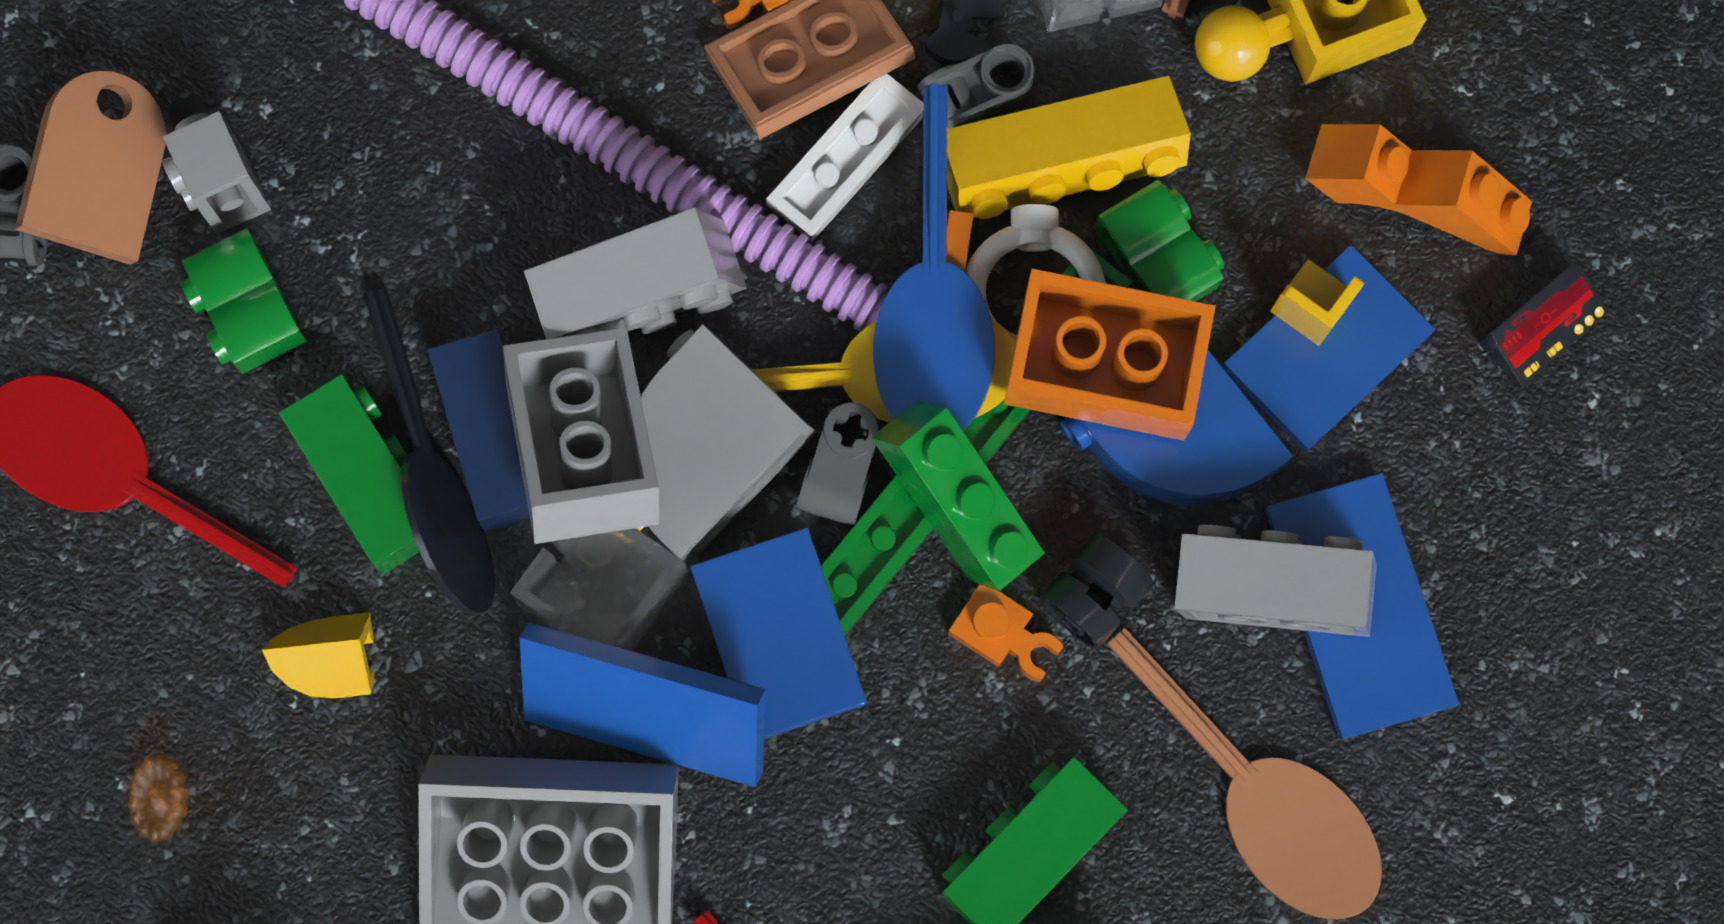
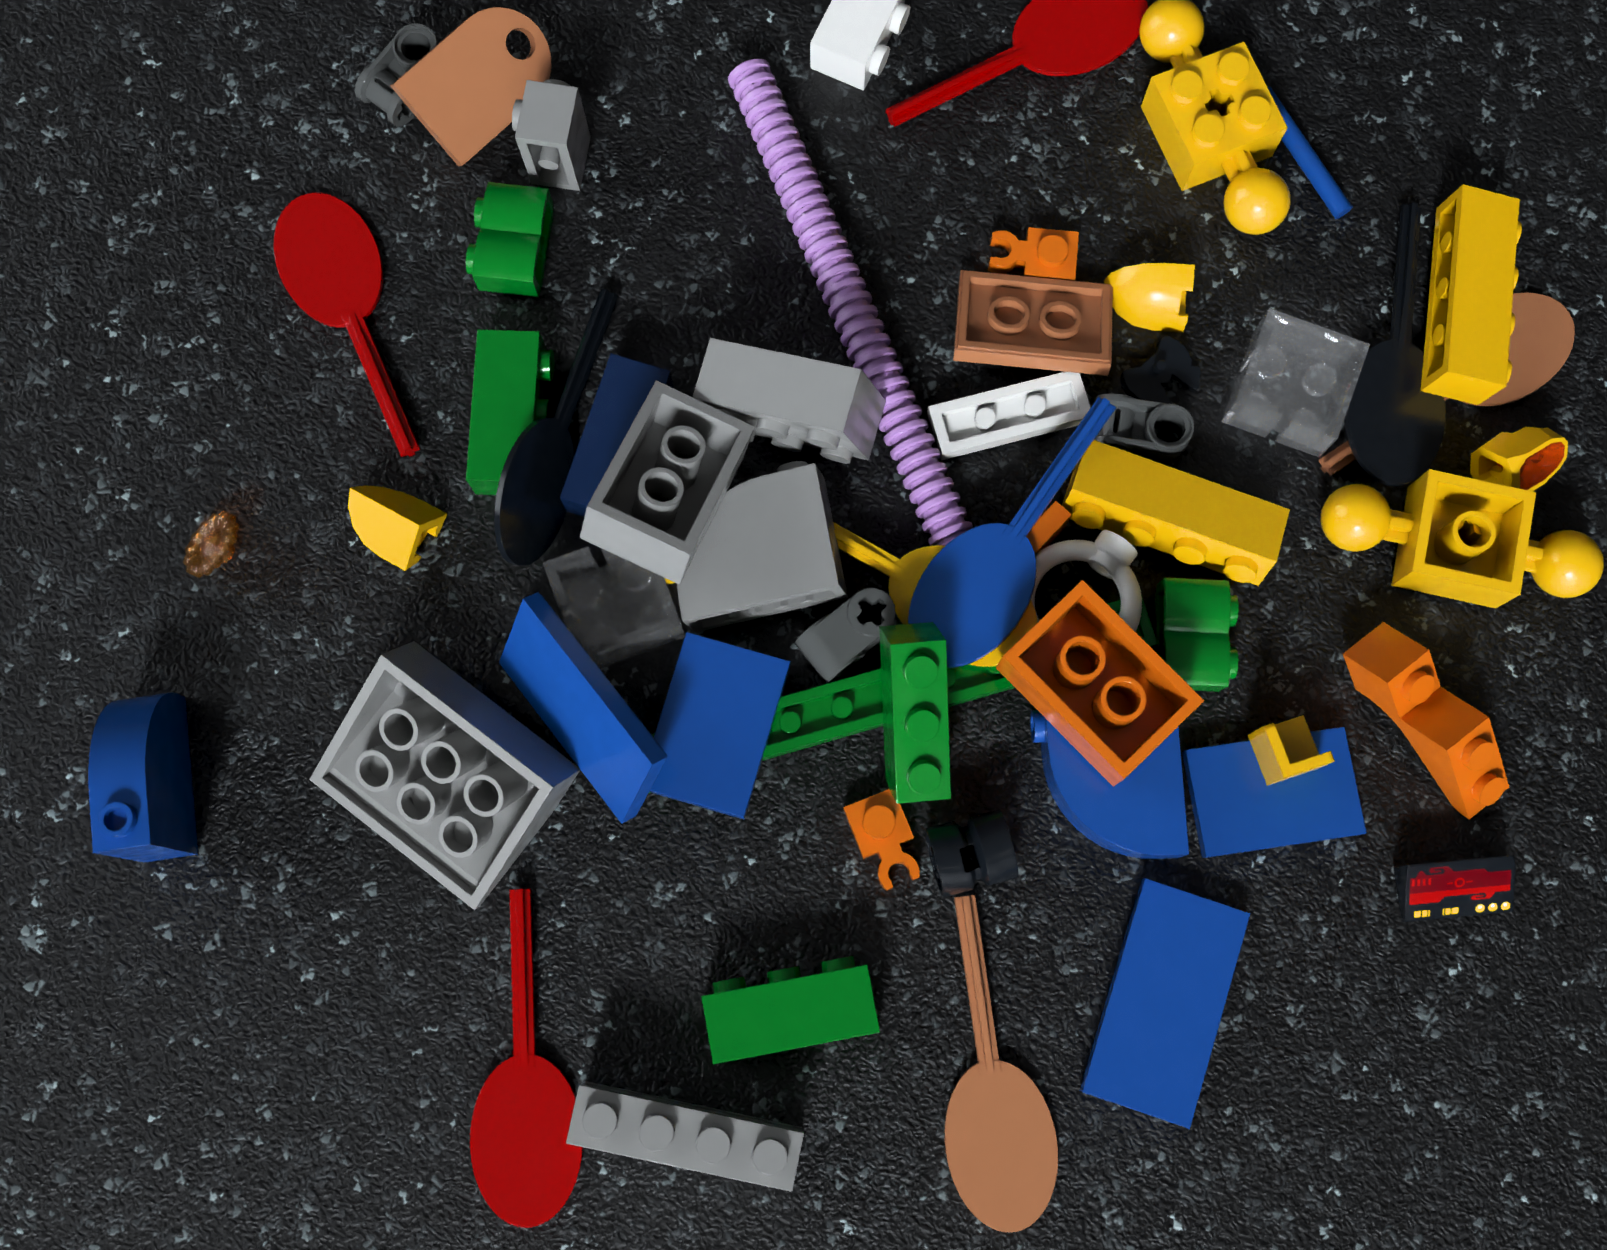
camera: 40 degrees right, 0 degrees up
light grey brick [1174,525,1377,637] -> none

